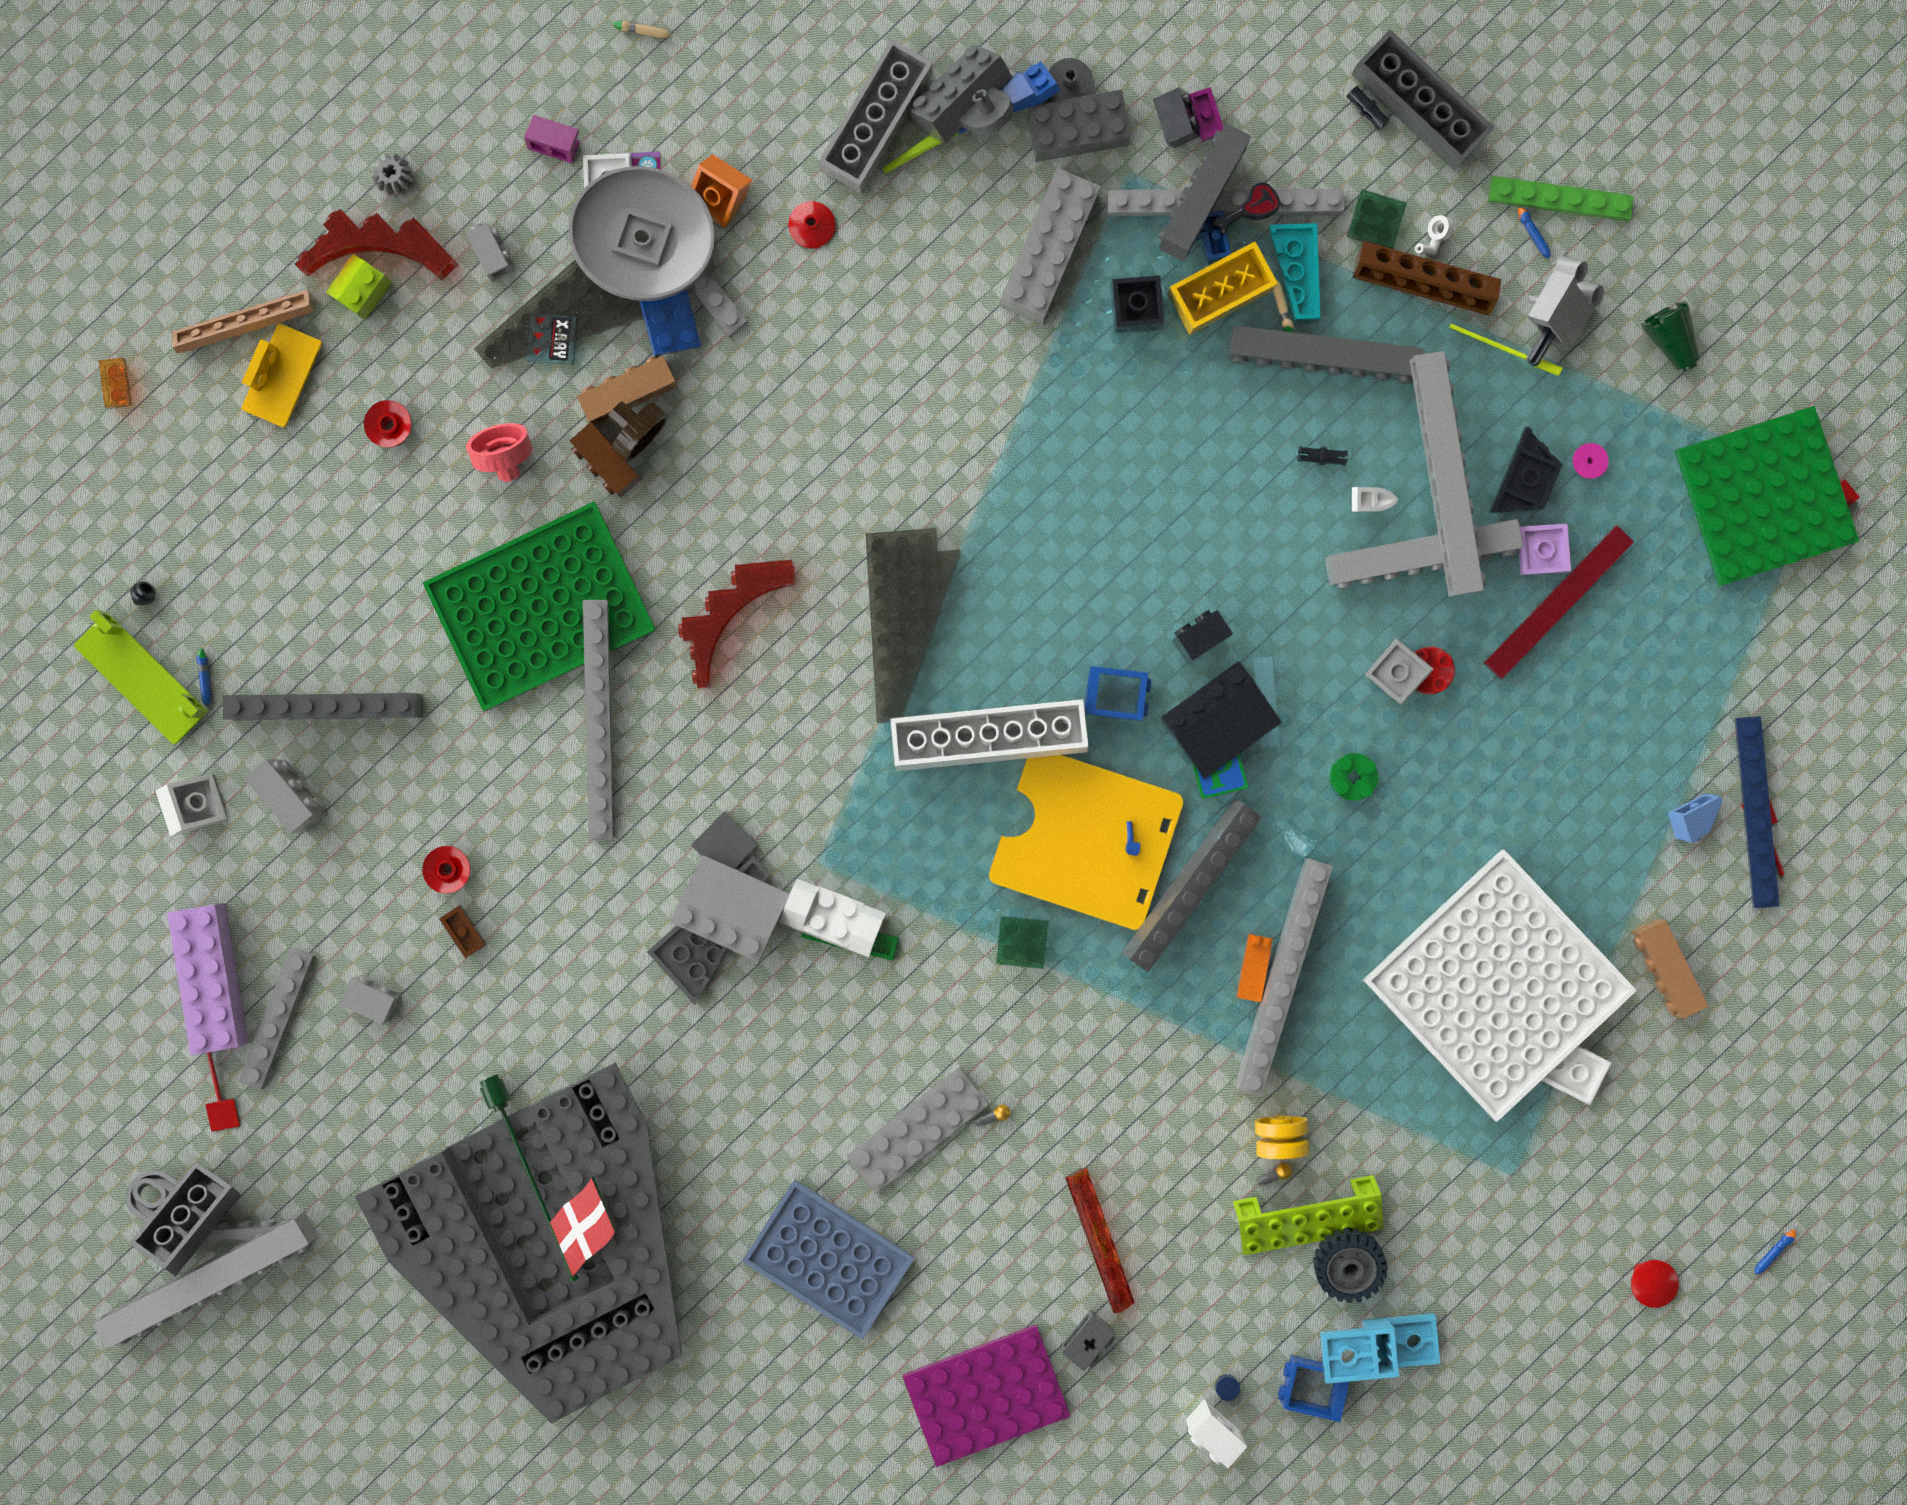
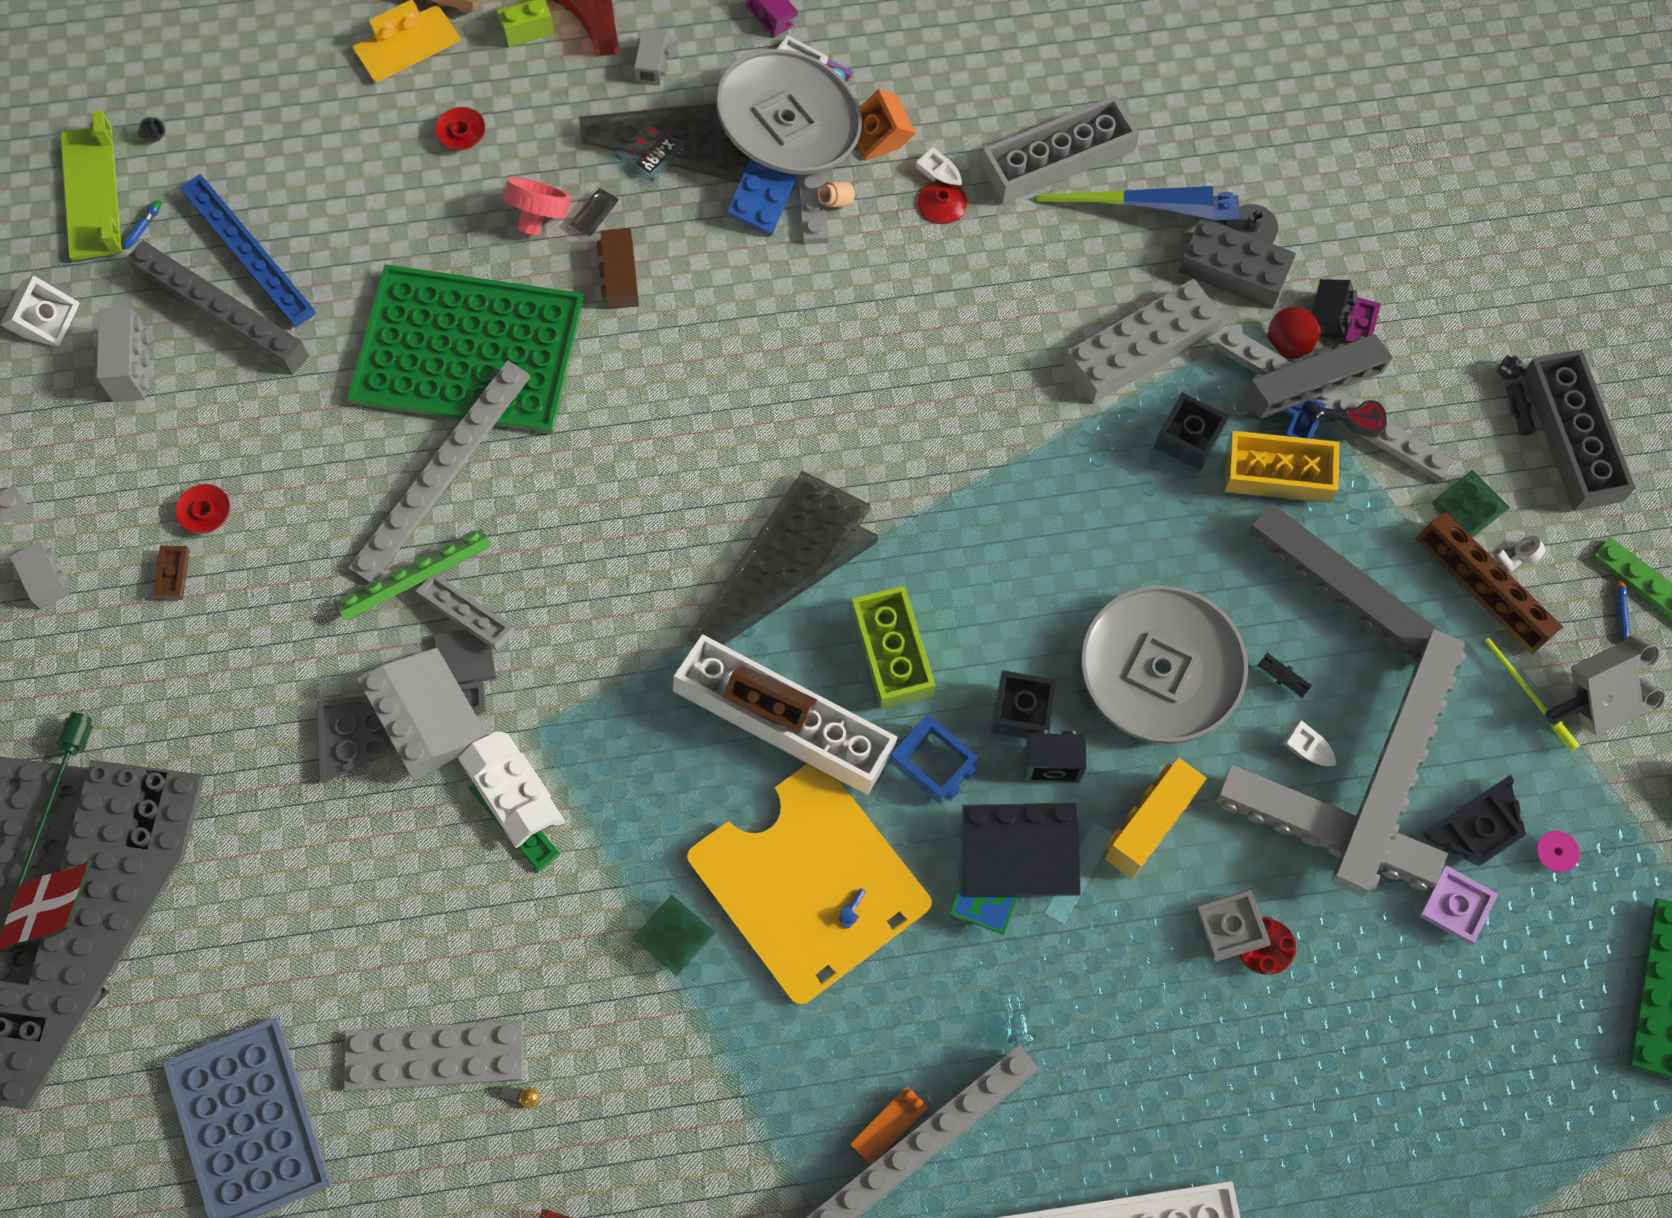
camera: 30 degrees right, 20 degrees down
medium nougat brick [577,356,678,426] -> none
dark brown piece [608,401,669,462] -> none
clear red arch [678,560,796,689] -> none
dark grey brick [907,44,1014,144] -> none
dark grey brick [1121,799,1262,973] -> none
teal wing [1268,223,1320,321] -> none
tan piece [1273,280,1294,332] -> none
green plate [1329,753,1378,801] -> none
dark red tile [1483,525,1634,679] -> none
none -> blue plate [179,174,316,328]
none -> bright green plate [336,529,491,621]
none -> light grey plate [416,574,515,651]
none -> clear smoke tile [570,187,619,236]
none -> reddish brown brick [722,665,818,733]
none -> light nougat brick [818,182,855,207]
none -> lime brick [851,585,936,710]
none -> white plate [916,147,962,185]
none -> black brick [991,670,1057,739]
none -> light grey dish [1081,585,1248,744]
none -> yellow brick [1105,758,1207,880]
none -> red dish [1268,307,1321,359]
none -> black plate [1497,354,1526,380]

